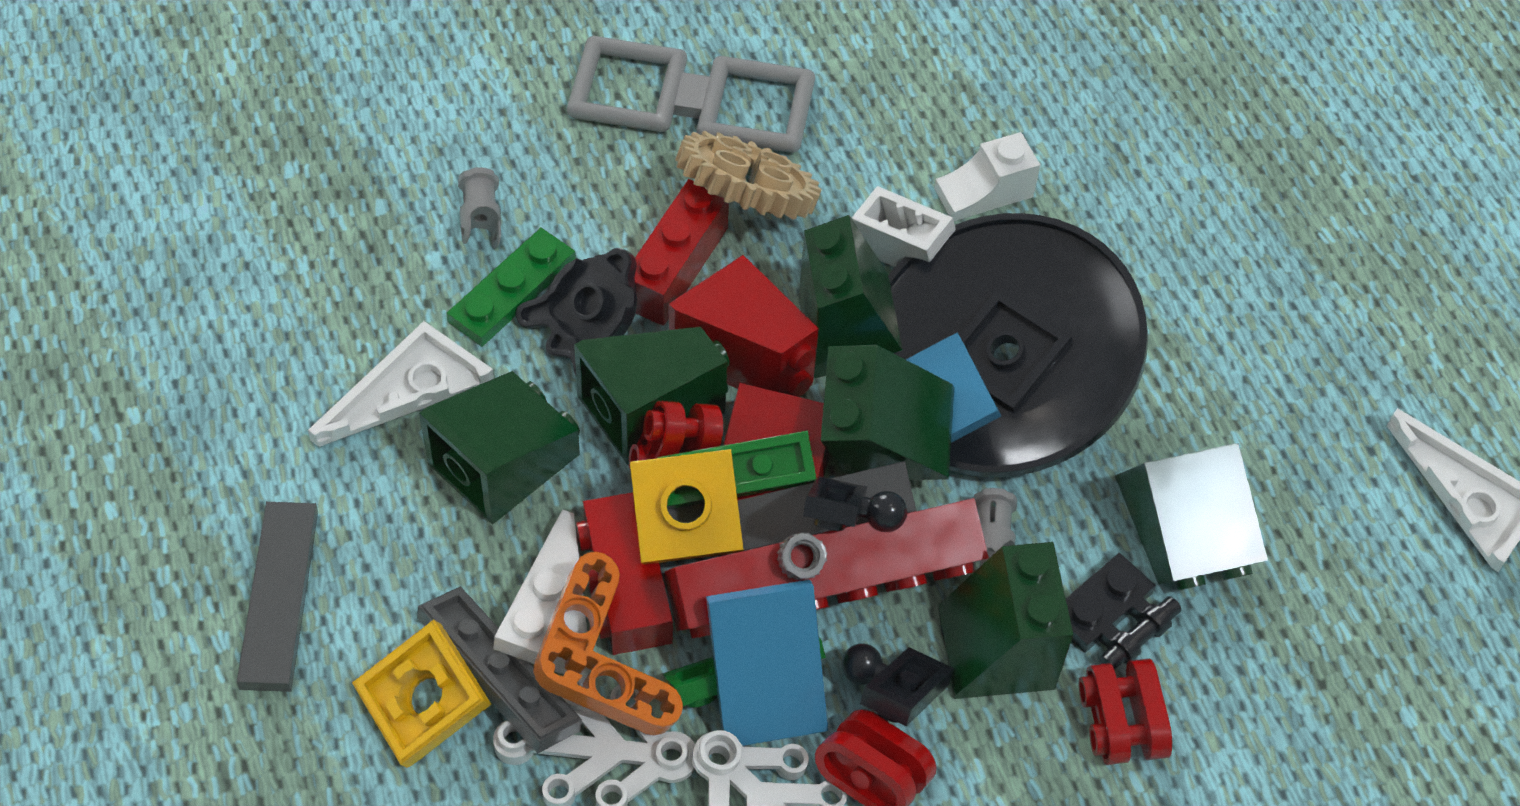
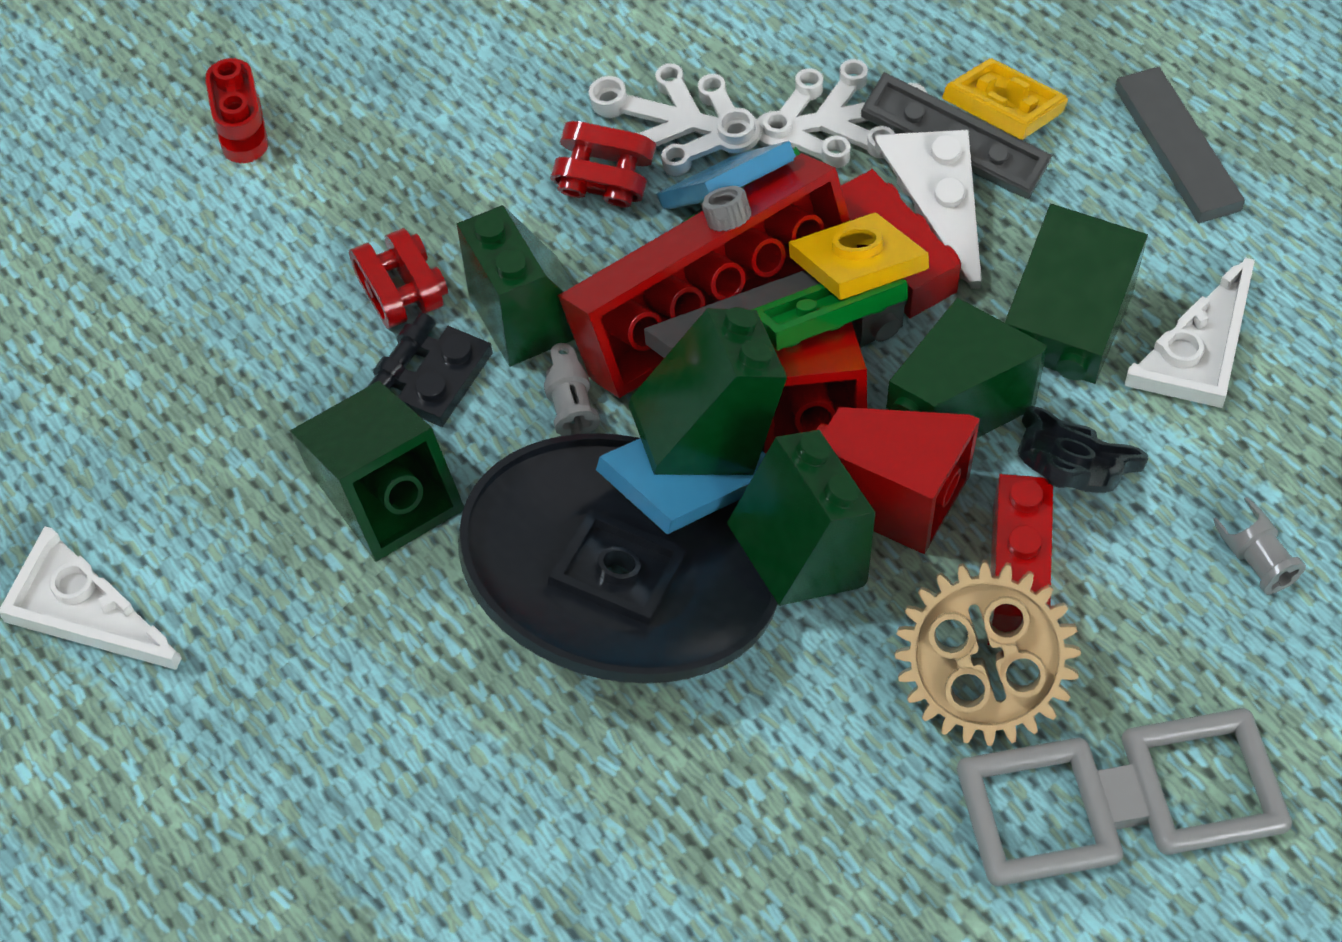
camera: 165 degrees right, 0 degrees up
green plate [447,227,576,347] -> none
orange beam [533,552,683,735] -> none
red brick [629,401,723,471] -> none
black plate [803,476,907,532] -> none
black plate [841,643,954,726] -> none
white arch [852,186,956,267] -> none
white arch [934,132,1040,221] -> none

